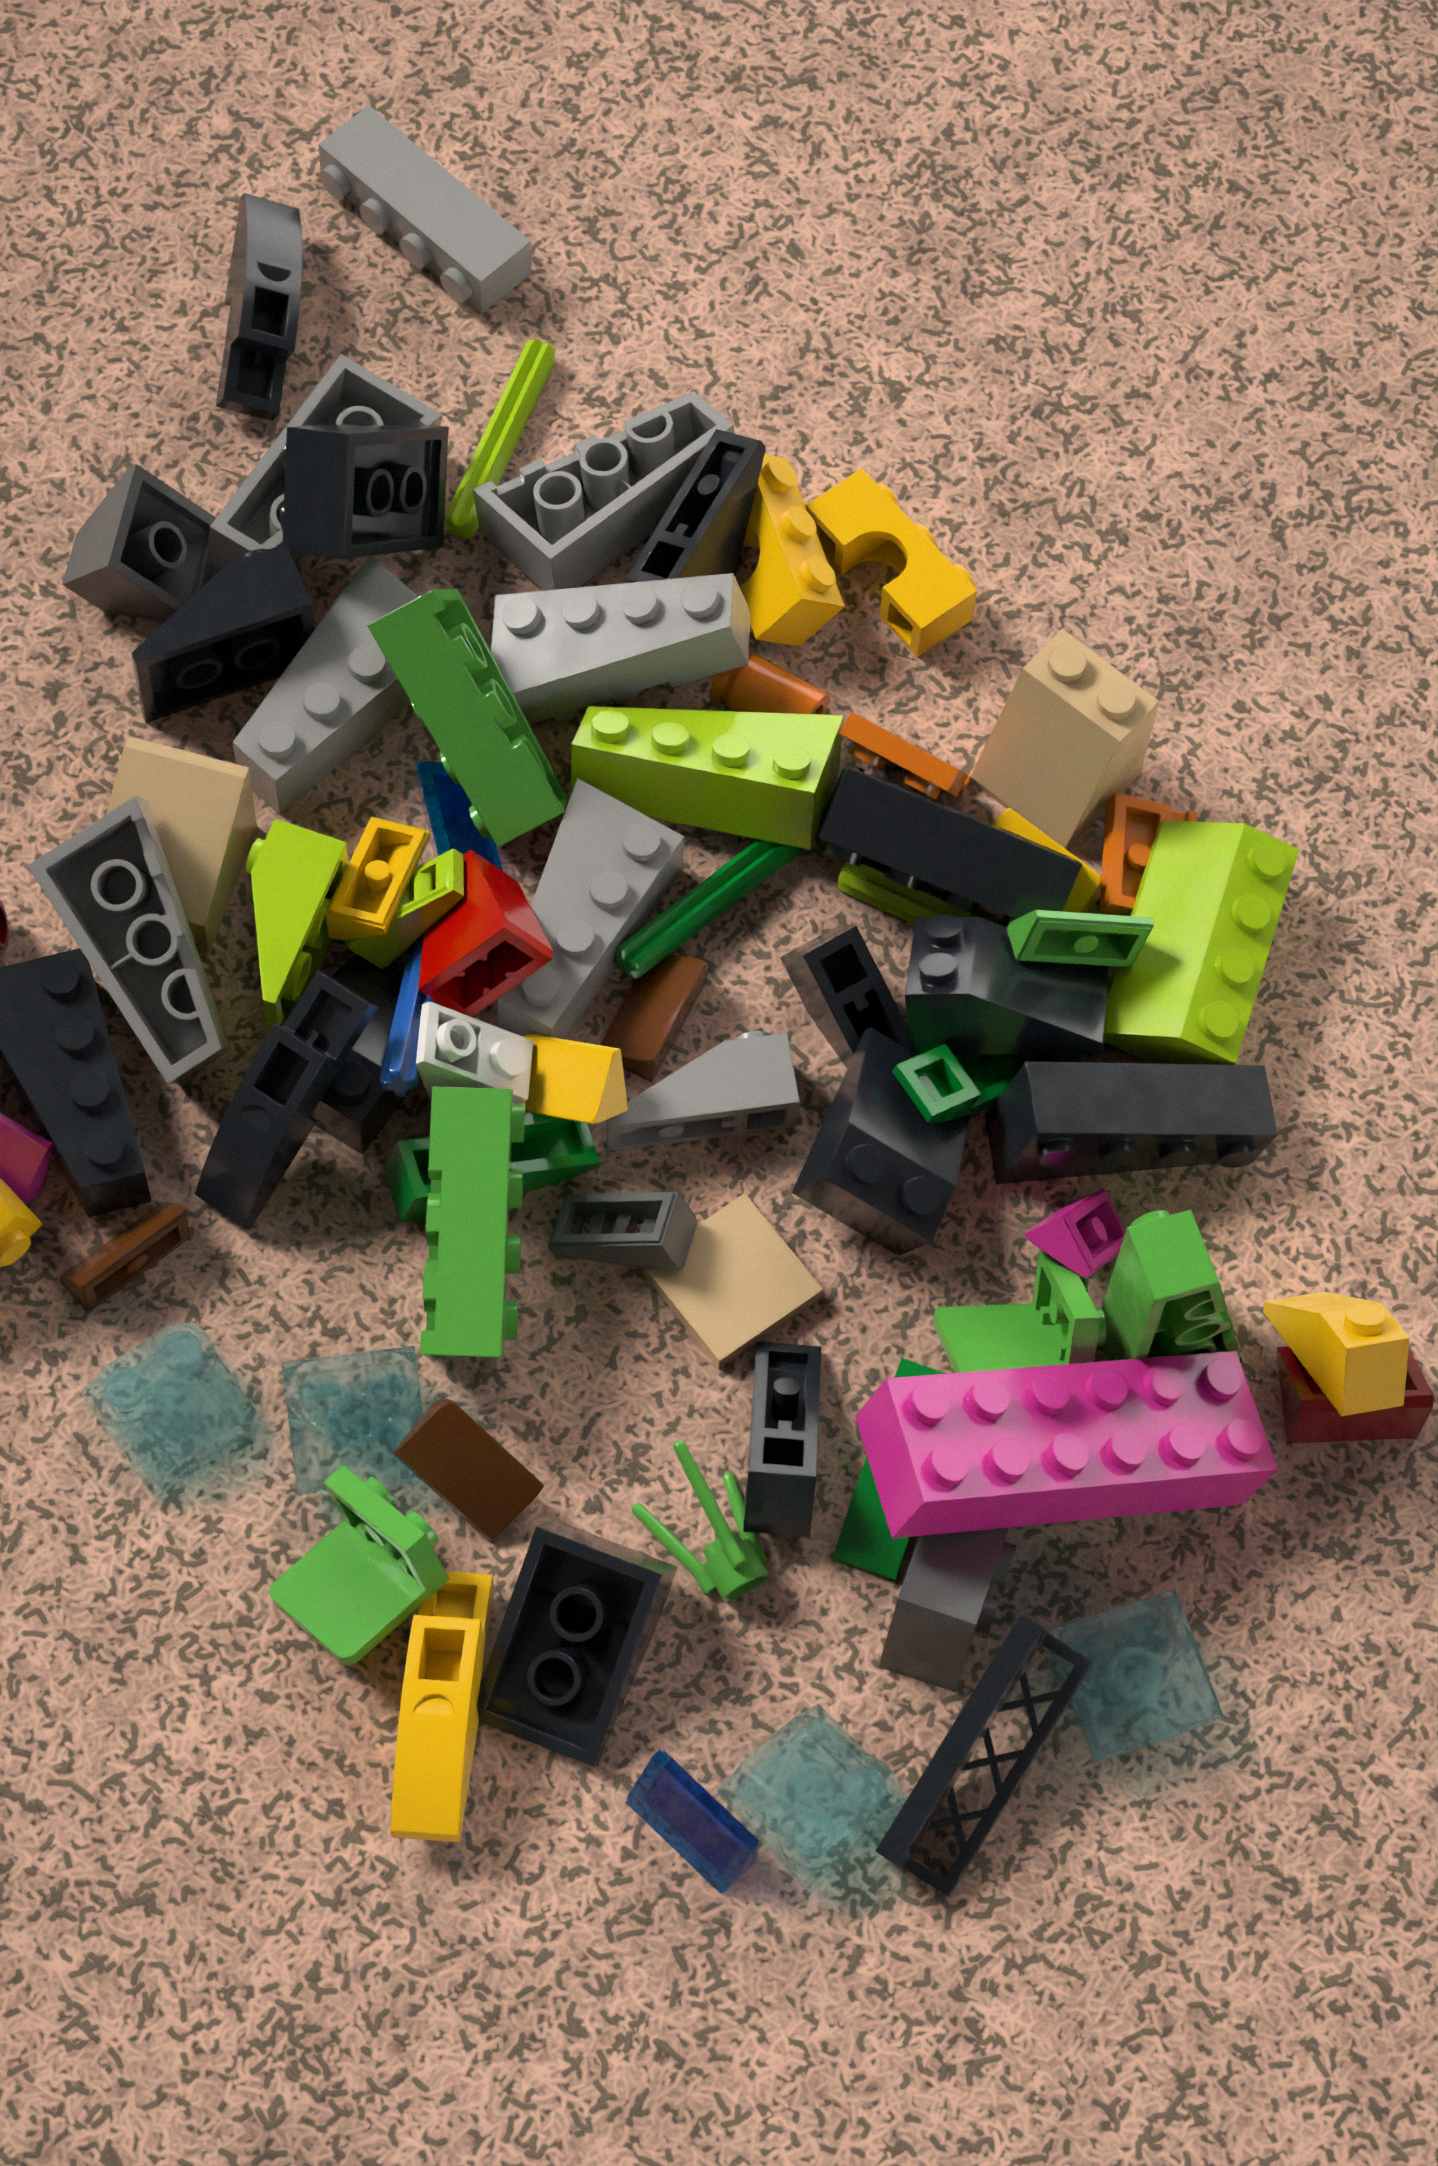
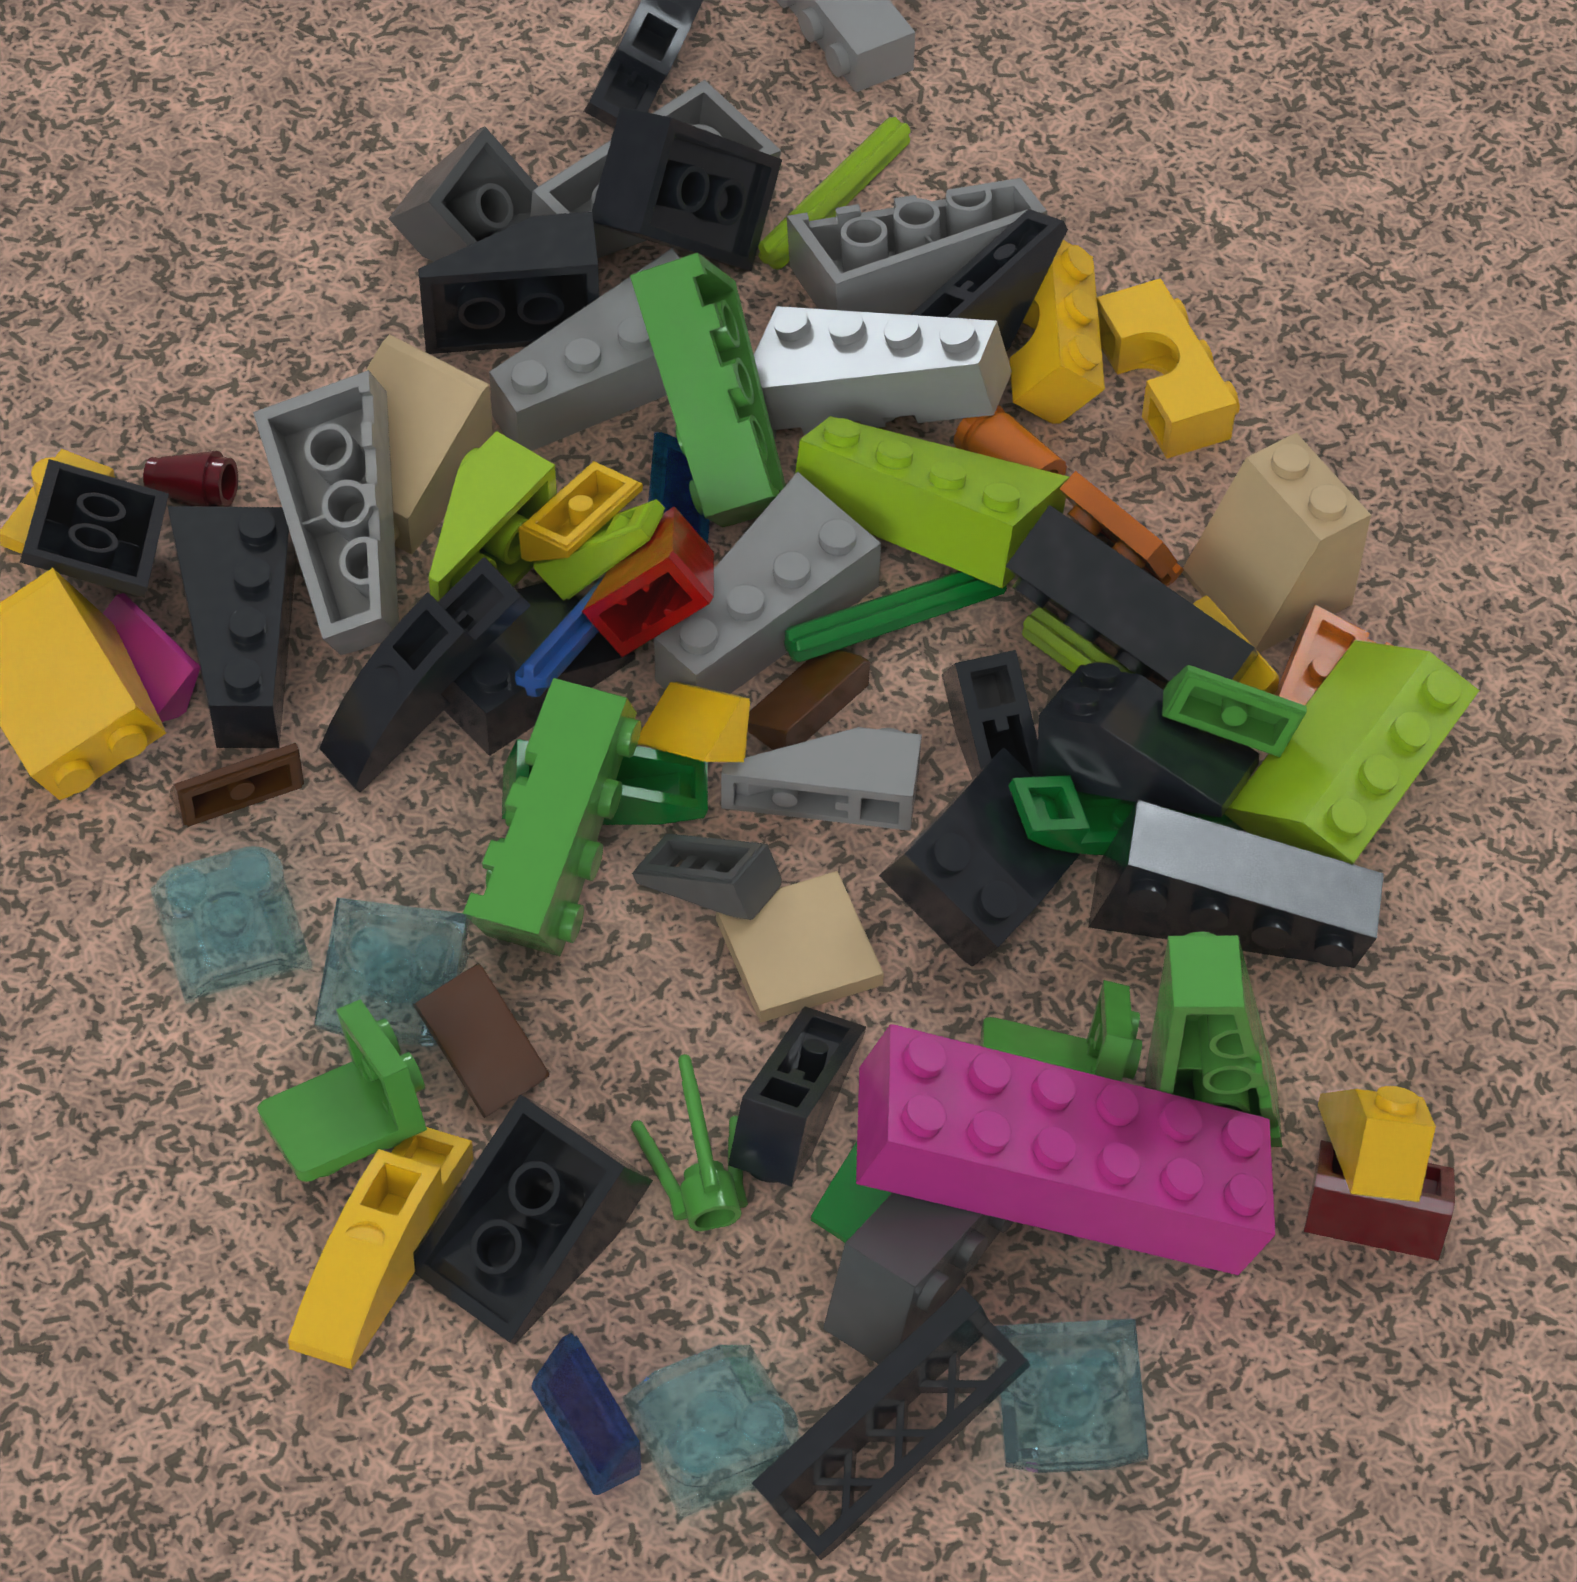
camera: 20 degrees right, 10 degrees down
white slope [416,1001,533,1103] -> none
dark pink slope [1024,1187,1126,1278] -> none

